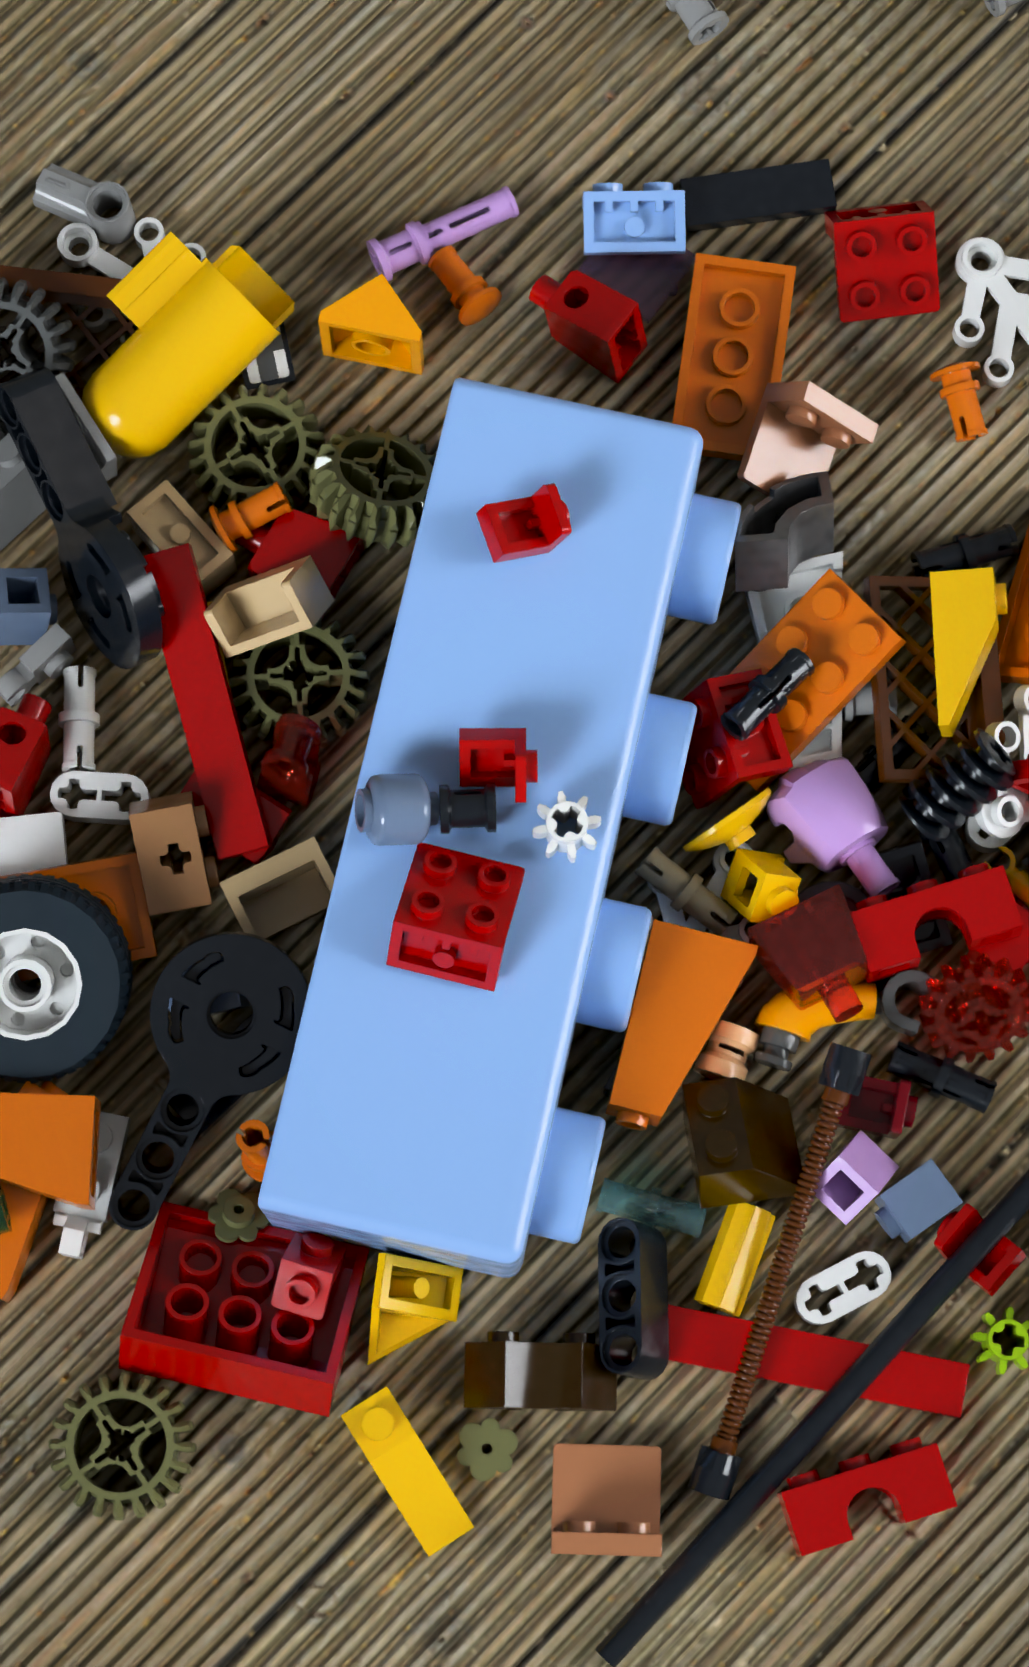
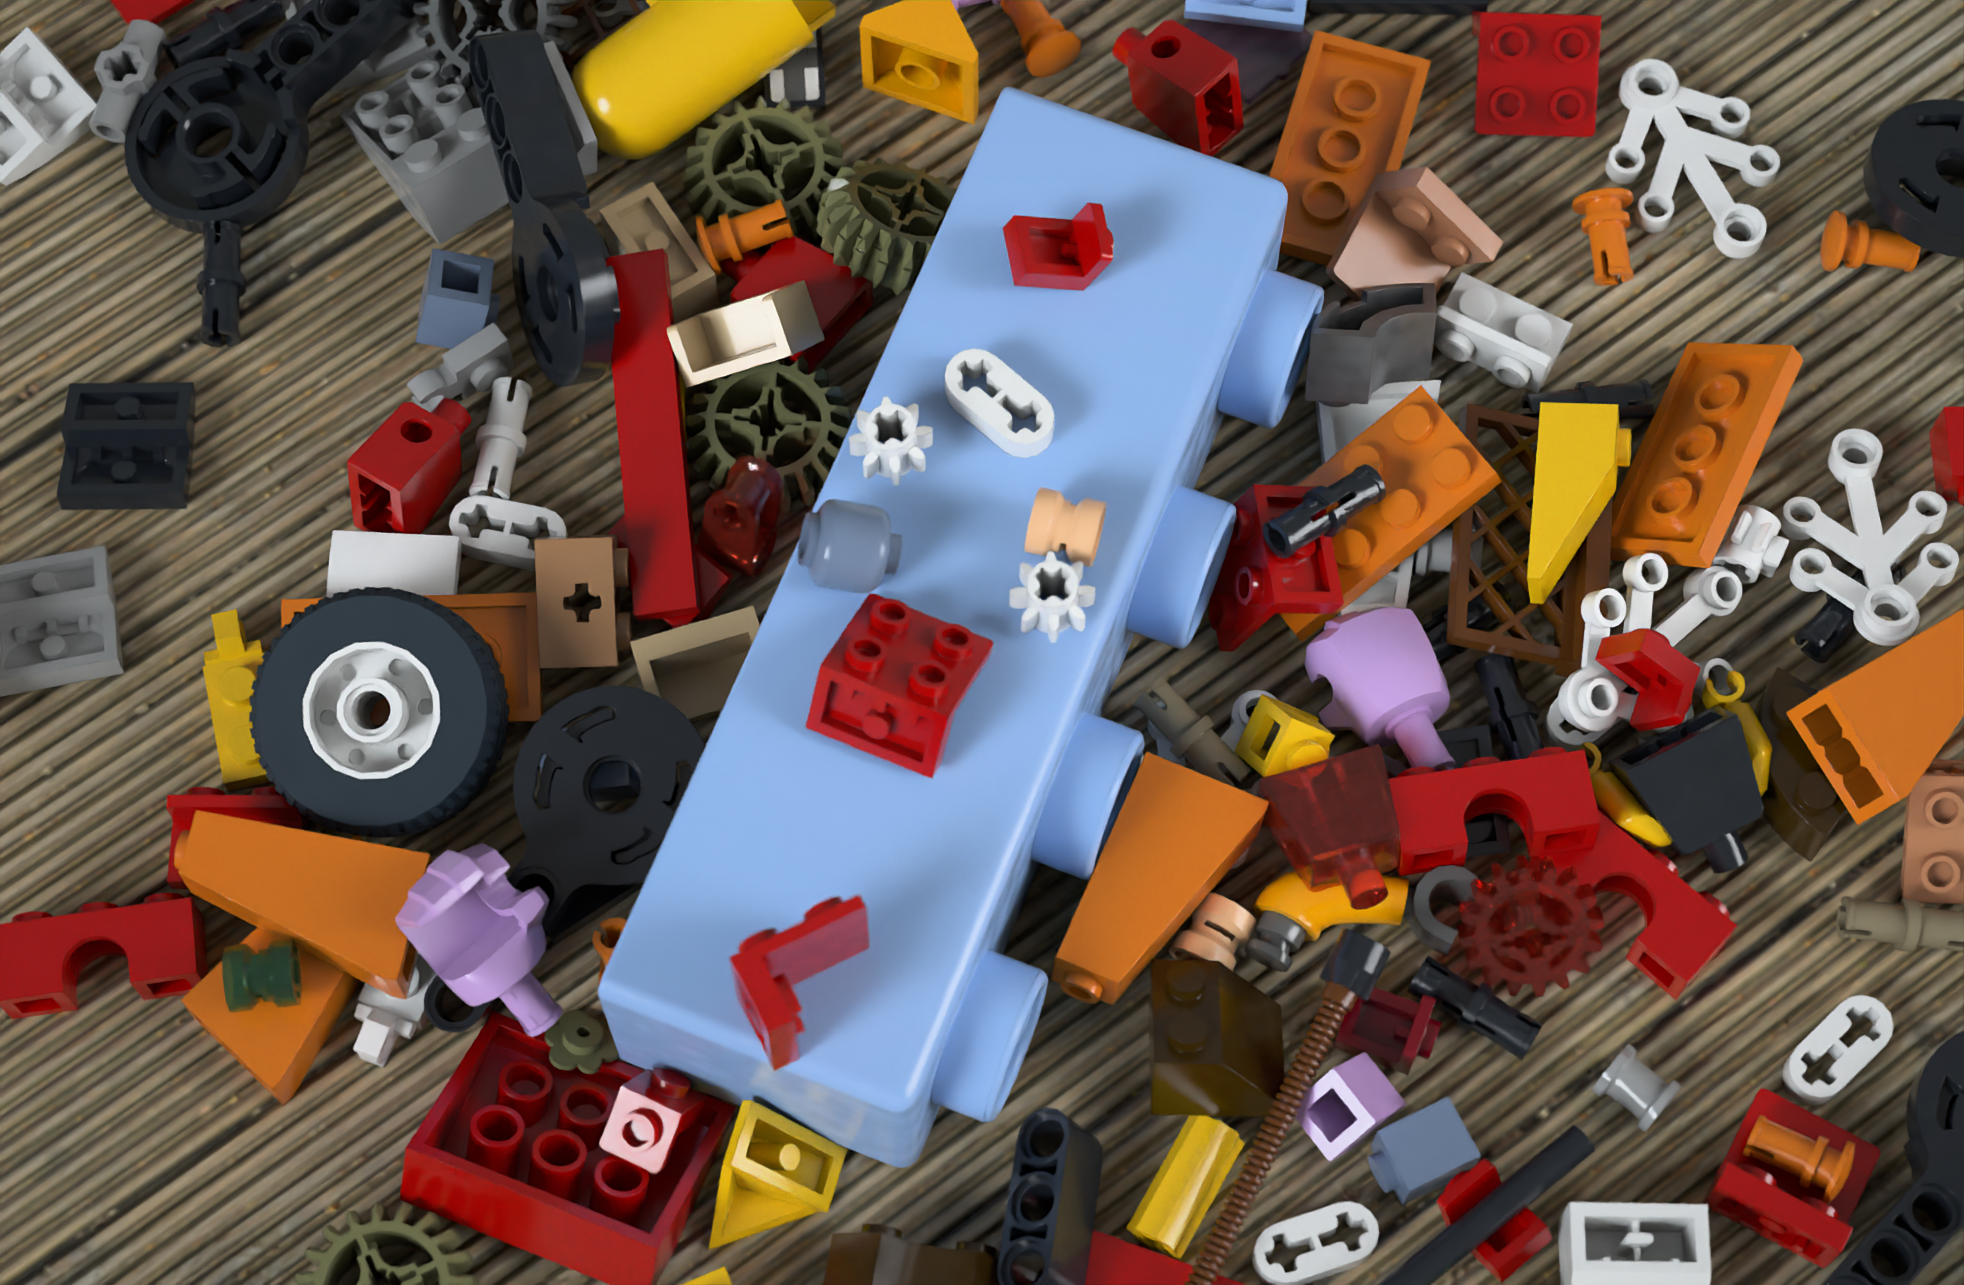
camera: 10 degrees right, 10 degrees down
black bush [439,783,496,834] -> none
red bracket [459,728,538,803] -> none
clear light blue pin [596,1178,707,1239] -> none
yellow dish [683,787,772,852] -> none
black piece [899,728,1016,842] -> none
none -> lavender piece [395,843,563,1037]
none -> red bracket [729,895,870,1071]
none -> white gear [849,396,933,486]
none -> white beam [945,348,1054,458]
none -> light nougat wheel [1024,487,1107,567]
none -> white bracket [1433,272,1573,393]

